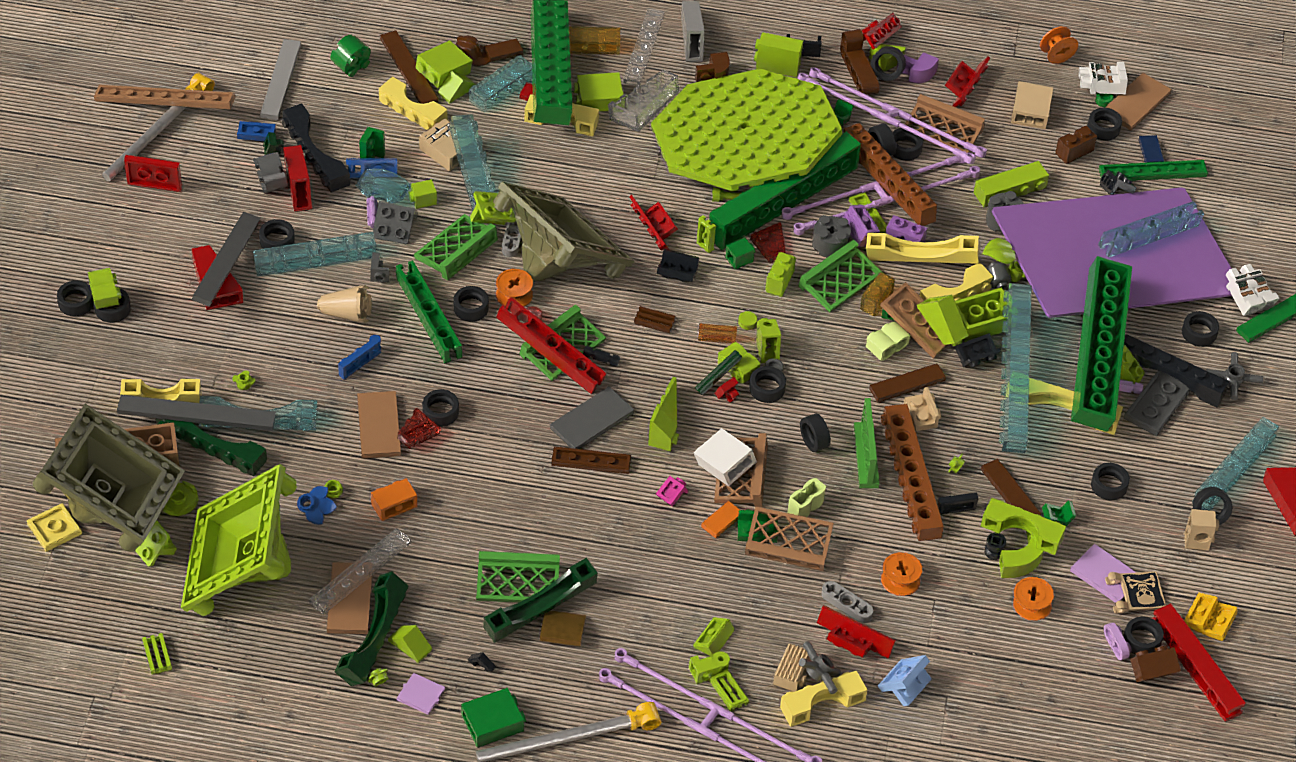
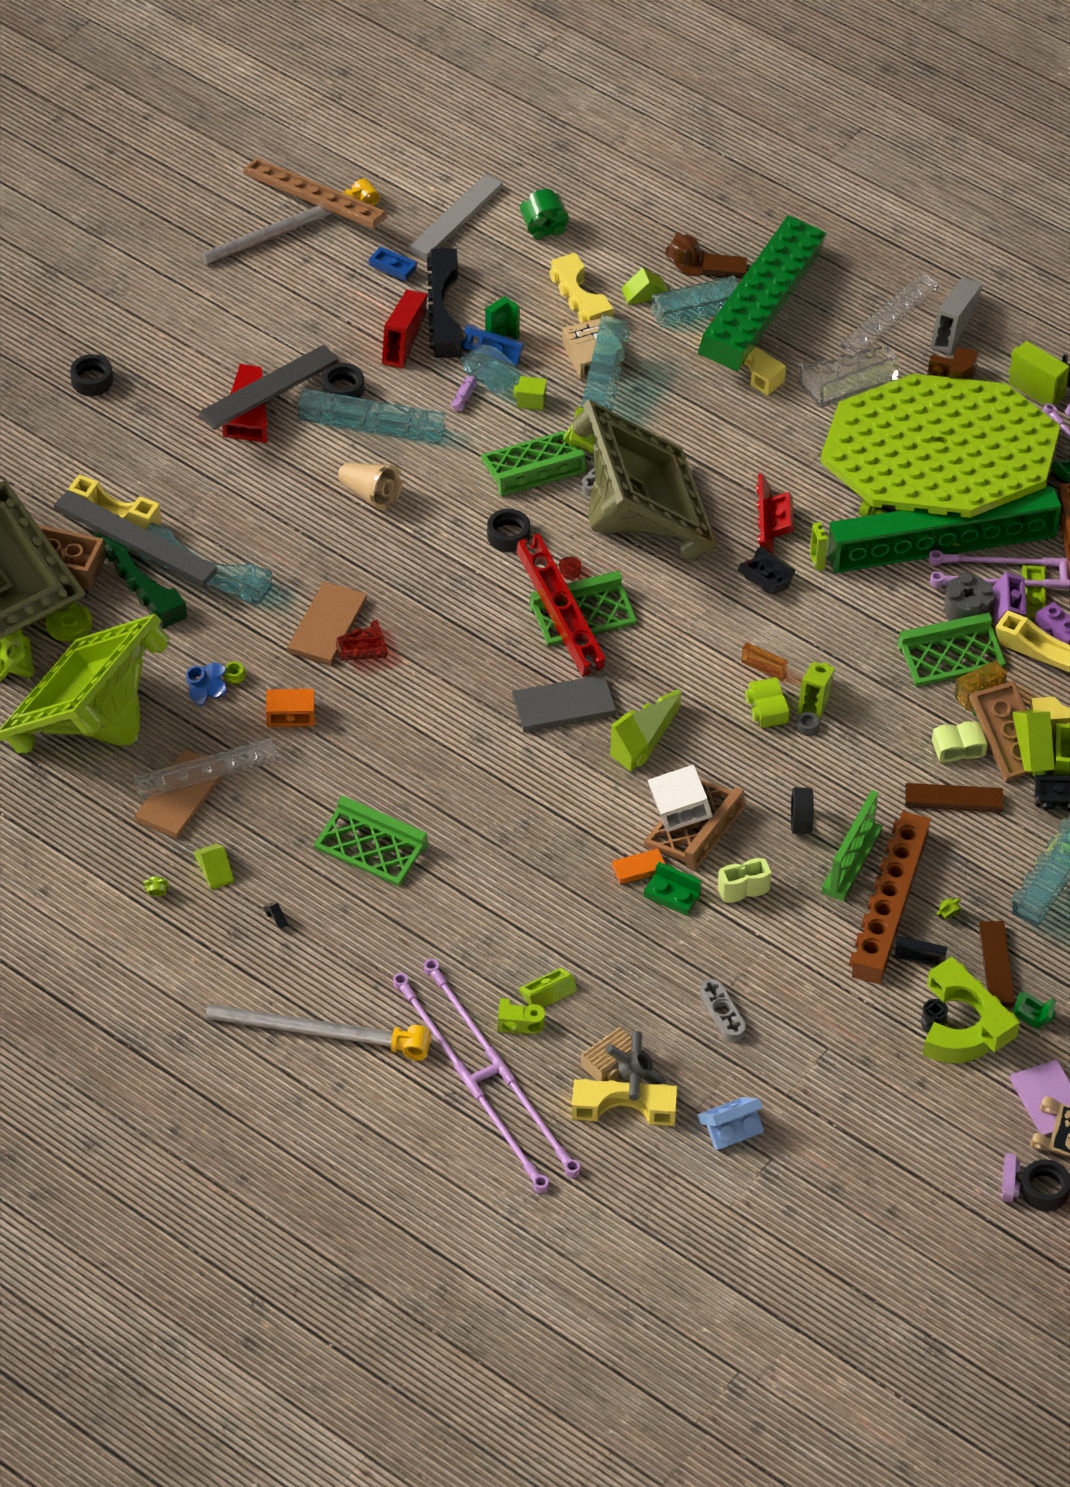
camera: 30 degrees right, 0 degrees up
lime brick [88,268,121,309] -> none
black tyre [94,288,131,323] -> none
red tile [124,155,182,192] -> none
lime plate [232,370,255,390] -> none
dark grey brick [253,152,288,194] -> none
dark green tile [263,132,284,155] -> none
dark green arch [334,571,409,686] -> none
blue plate [338,335,381,380] -> none
dark grey bracket [370,252,389,282] -> none
dark grey bracket [372,202,418,245] -> none
reddish brown tile [380,30,438,104] -> none
green piece [396,260,462,363] -> none
lavender piece [397,673,445,715] -> none
lime brick [416,40,473,88] -> none
black tyre [422,389,459,427] -> none
green brick [461,688,526,748] -> none
dark green arch [483,557,598,643] -> none
orange piece [496,269,533,307] -> none
pearl gold slope [540,610,586,646] -> none
reddish brown tile [551,446,631,474] -> none
clear yellow brick [569,26,620,55] -> none
lime brick [574,72,624,112] -> none
black axle [583,346,620,366] -> none
reddish brown tile [634,306,676,334] -> none
dark pink bracket [656,476,689,507] -> none
dark green axle [695,350,742,395] -> none
lime tile [710,669,749,712] -> none
red tile [714,377,739,403] -> none
green brick [725,238,755,269] -> none
lime tile [738,311,757,330] -> none
medium nougat fence [745,506,834,571] -> none
black tyre [749,366,786,403] -> none
clear red wing [750,222,786,263] -> none
lime brick [765,252,796,297] -> none
red bracket [816,605,896,659] -> none
orange piece [881,552,922,596] -> none
tan bracket [904,387,941,432] -> none
orange piece [1013,577,1054,621] -> none
reddish brown brick [1130,645,1181,683] -> none

